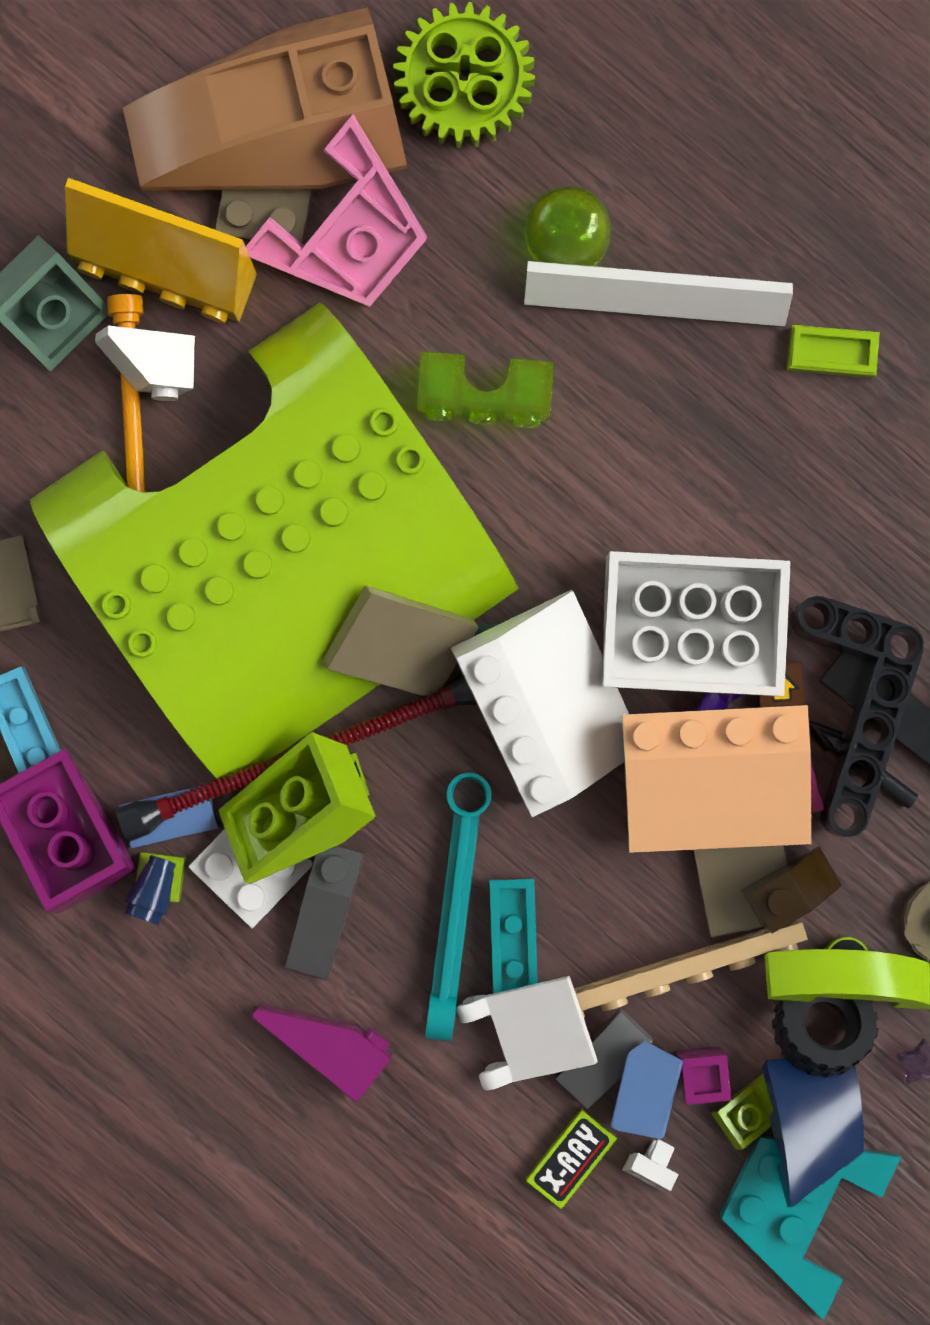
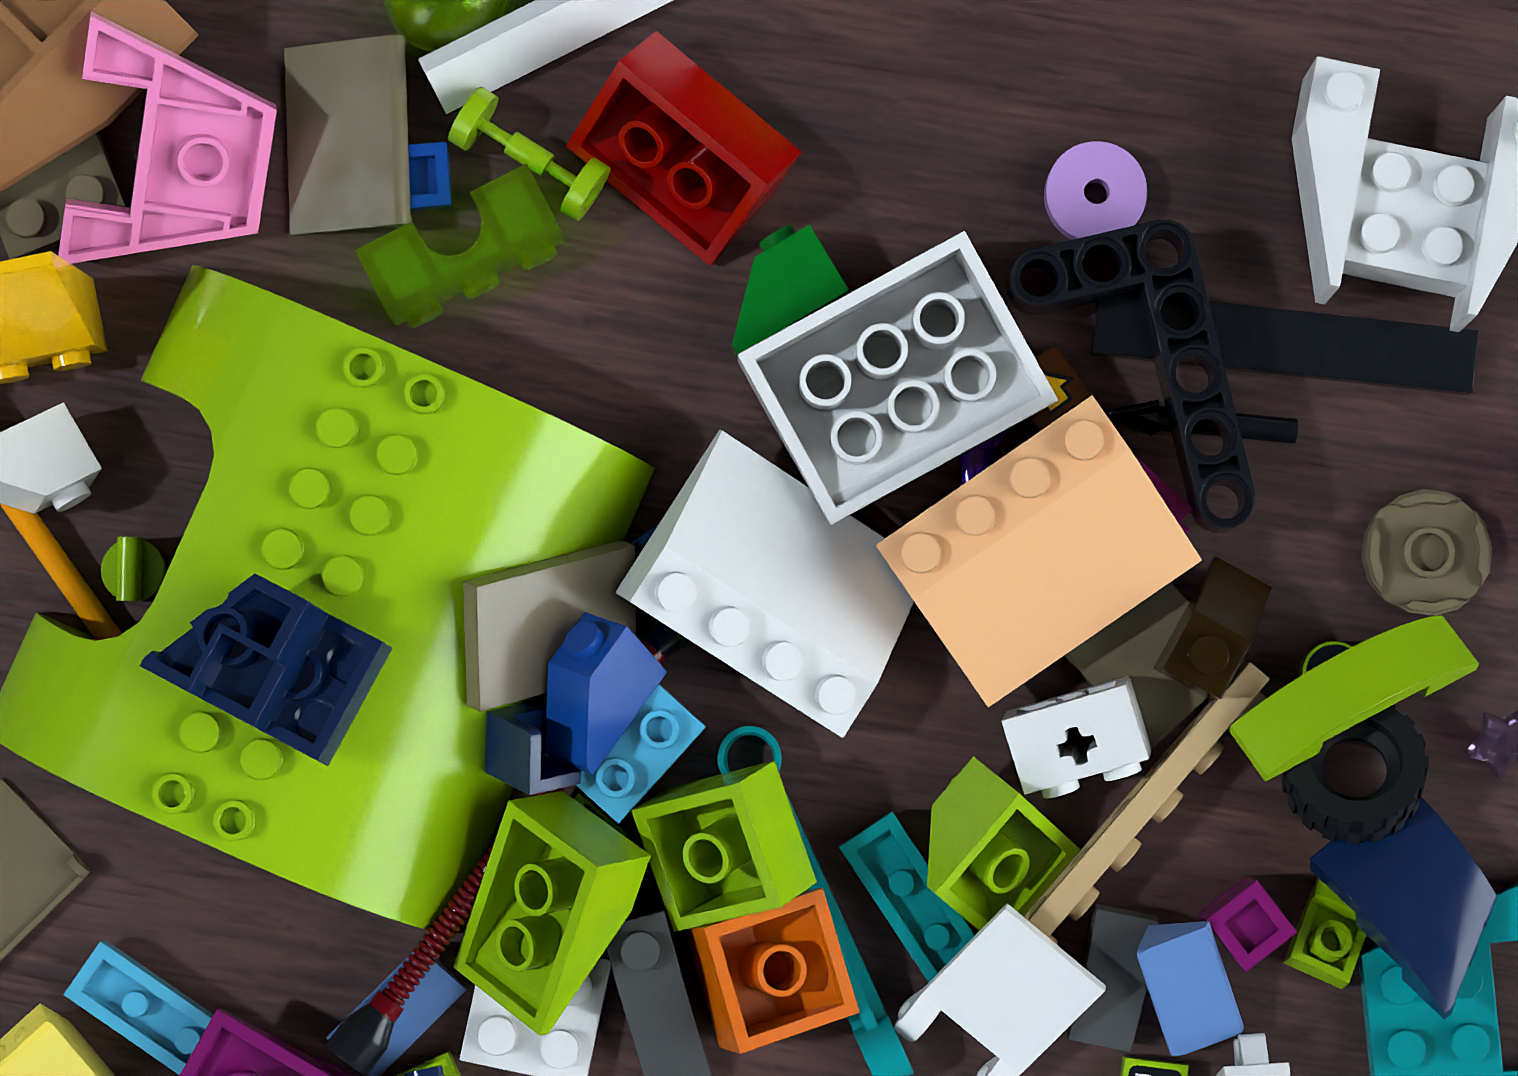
camera: 30 degrees left, 0 degrees up
none -> lime plate [101,537,166,602]
none -> dark blue slope [140,573,392,766]
none -> dark tan piece [284,35,412,236]
none -> blue plate [408,142,454,212]
none -> lime wheel [448,87,611,221]
none -> dark blue panel [485,700,581,795]
none -> blue slope [545,612,667,775]
none -> red slope [566,31,802,267]
none -> medium azure brick [576,684,707,824]
none -> lime brick [631,760,817,932]
none -> orange slope [685,888,860,1054]
none -> green slope [732,224,849,360]
none -> lime slope [927,756,1081,931]
none -> white brick [1001,676,1152,799]
none -> lavender piece [1044,141,1147,240]

